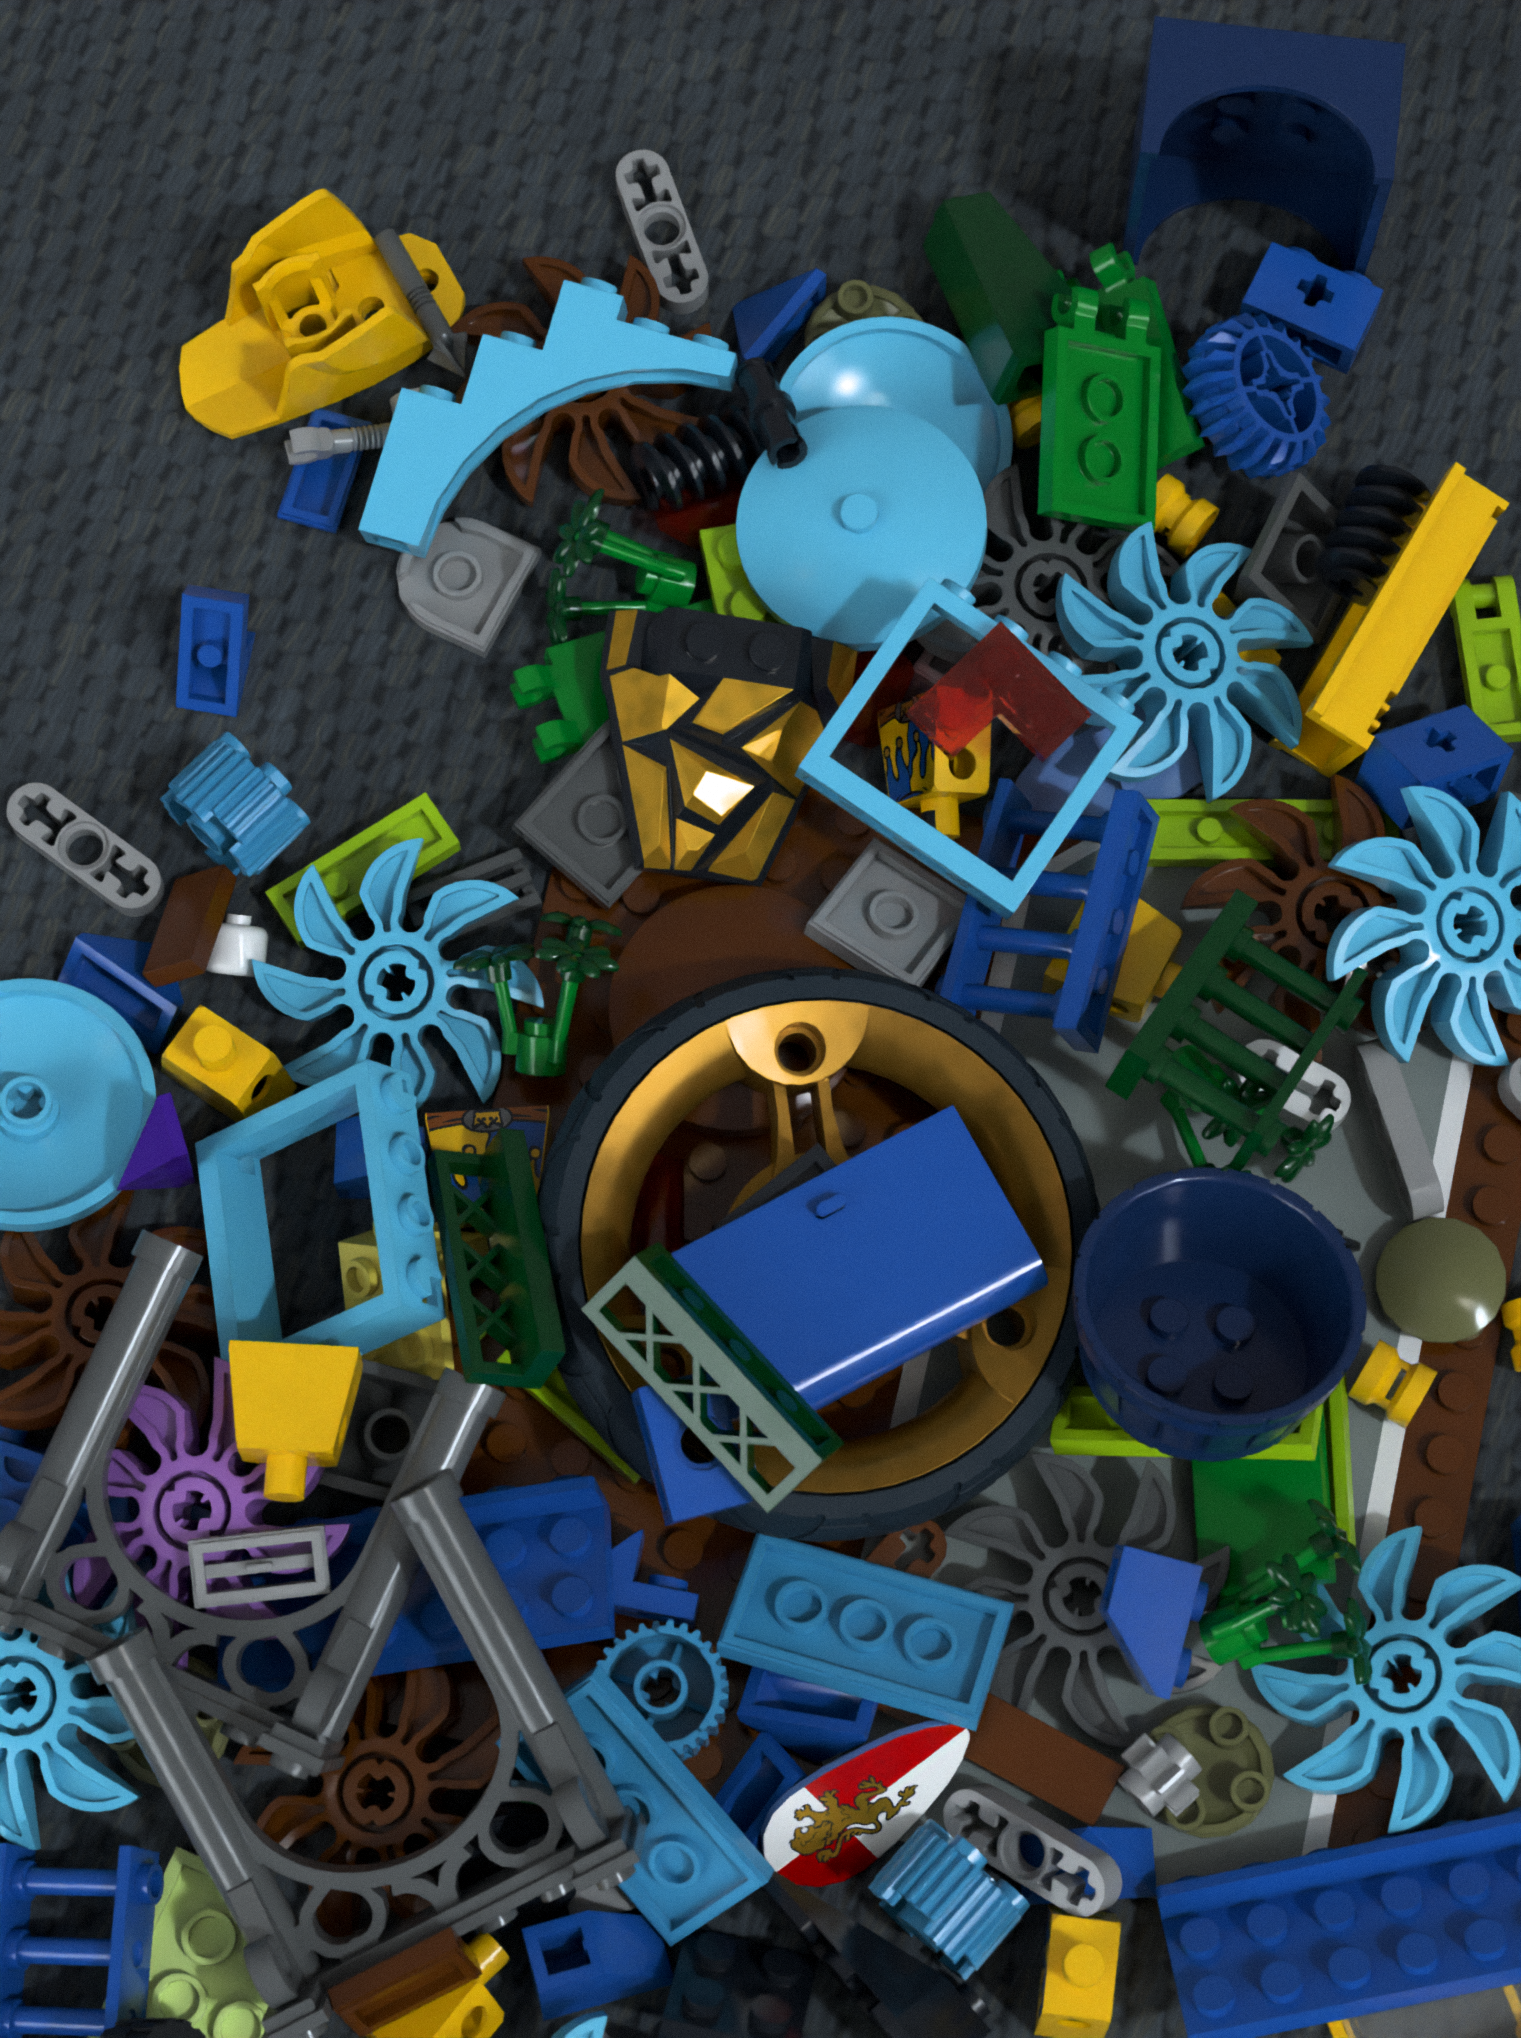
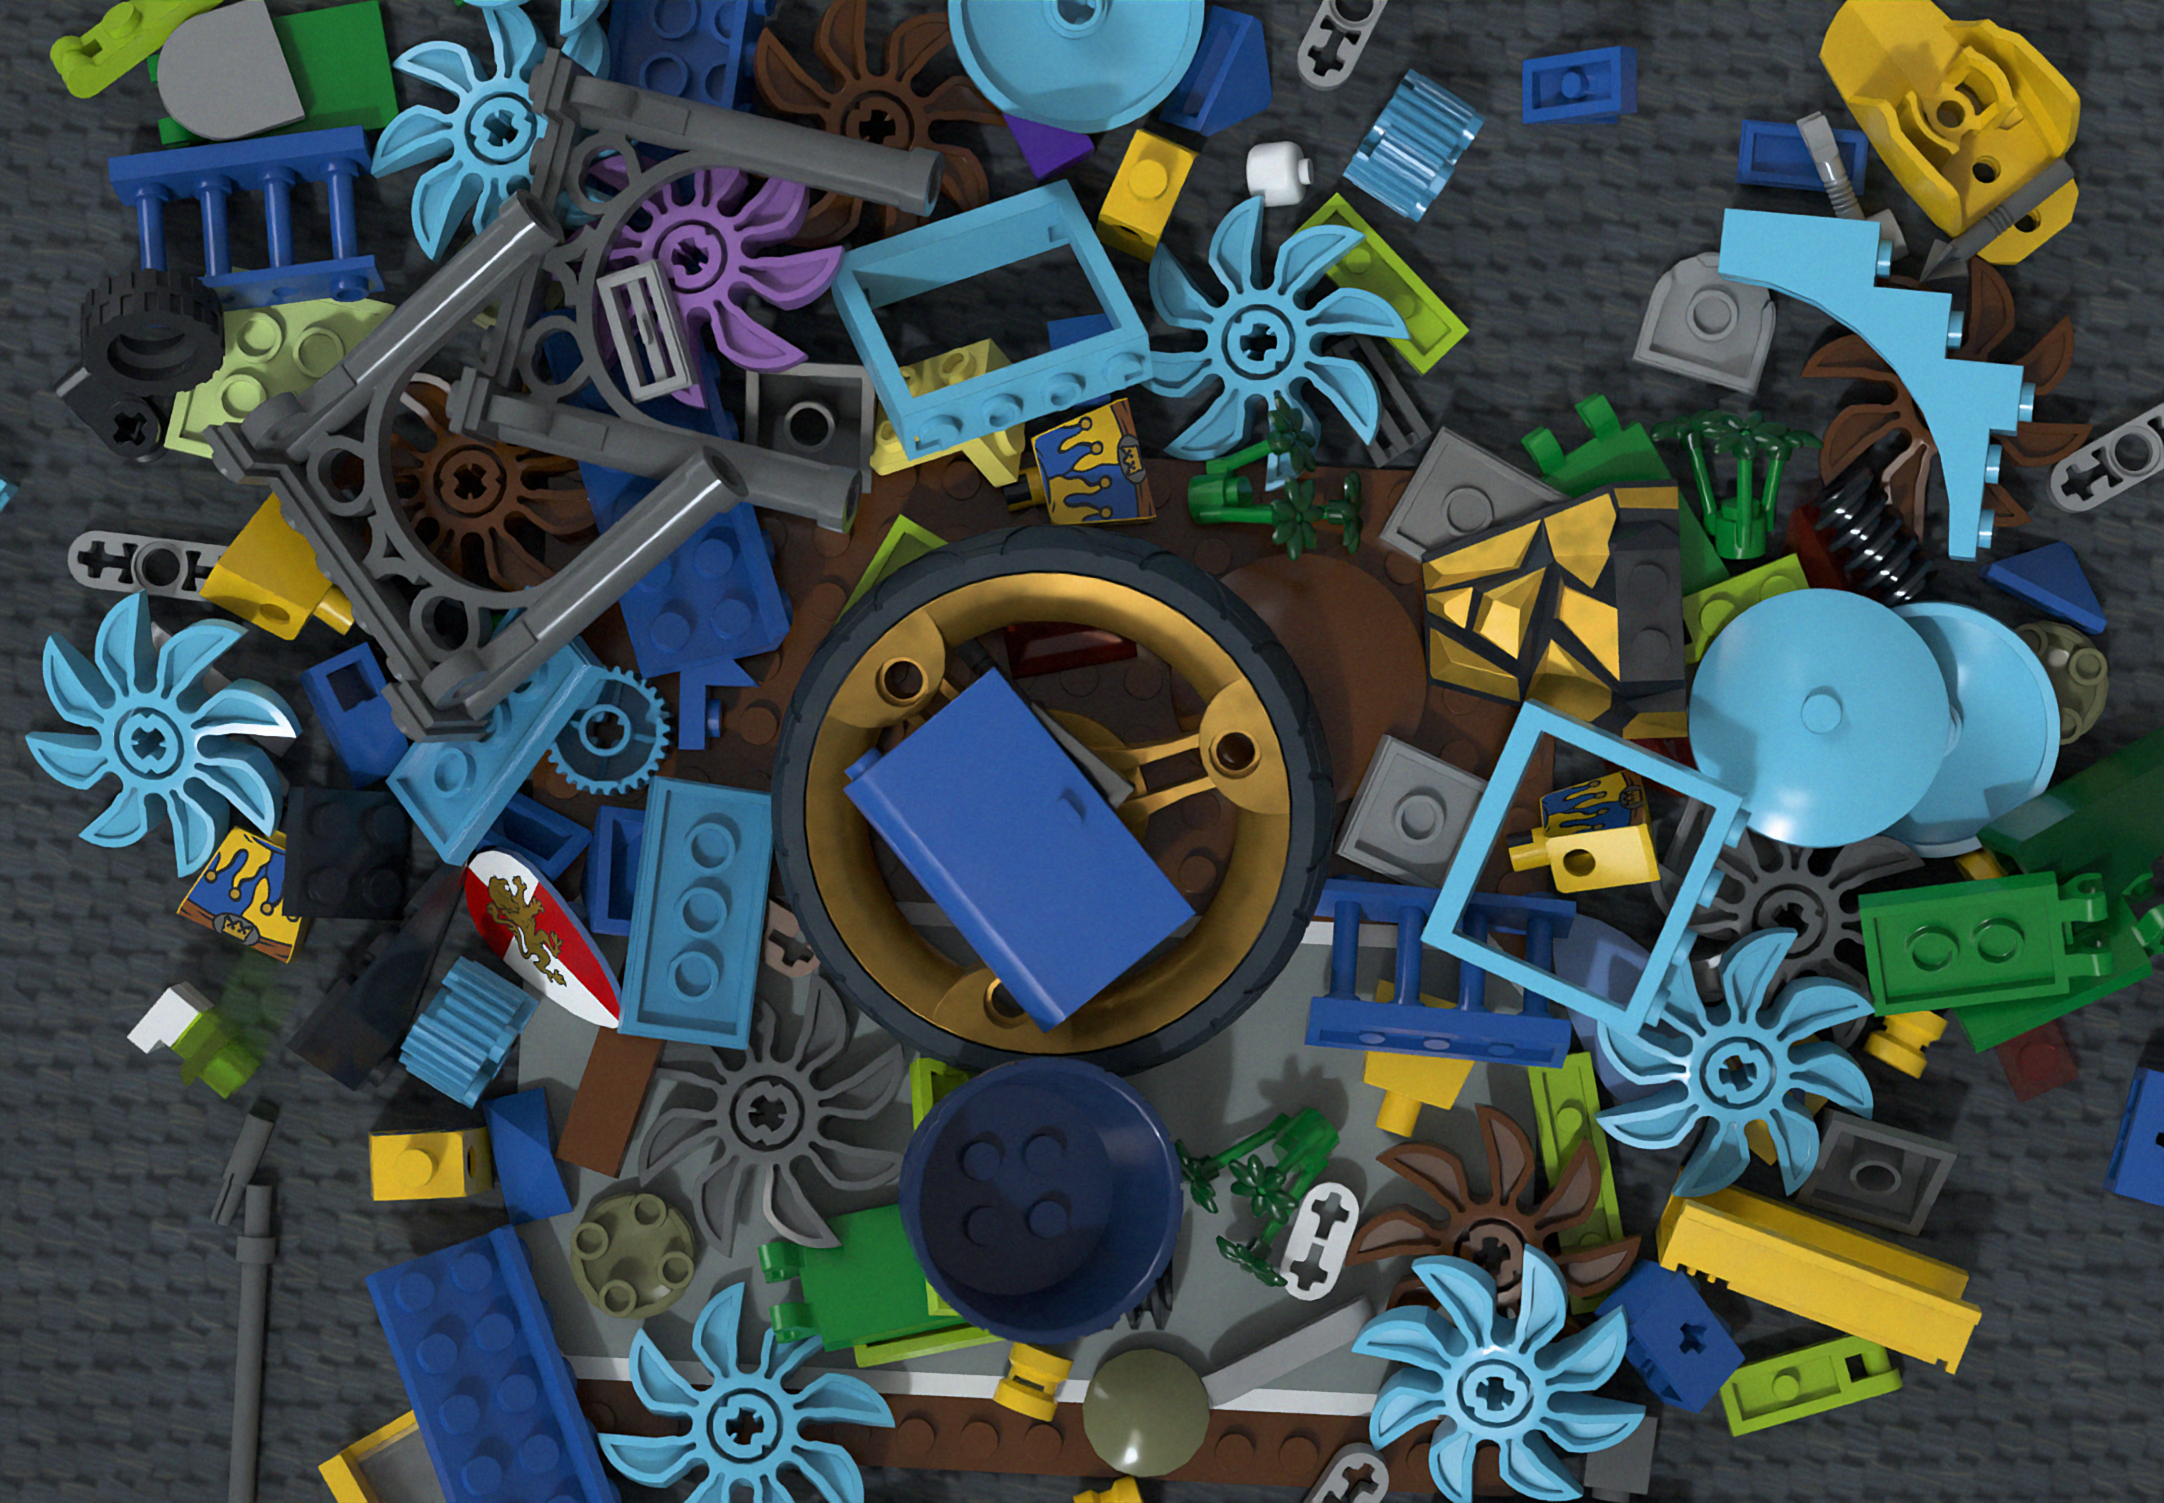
camera: 85 degrees right, 15 degrees up
reddish brown tile [142,864,237,988] -> none
yellow torso [229,1340,363,1502] -> none
reddish brown tile [327,1927,483,2037] -> none
dark green fence [427,1128,566,1389] -> none
fence [581,1241,845,1513] -> none
blue brick [631,1373,756,1526] -> none
black pin [734,357,808,469] -> none
clear red plate [906,621,1092,763] -> none
light grey beam [943,1783,1122,1917] -> none
blue slope [1099,1545,1209,1700] -> none
dark green fence [1105,889,1368,1171] -> none
light grey gear [1118,1733,1202,1817] -> none
blue gear [1182,312,1331,480] -> none
plant [1199,1499,1372,1685] -> none
black piece [1314,464,1432,607] -> none

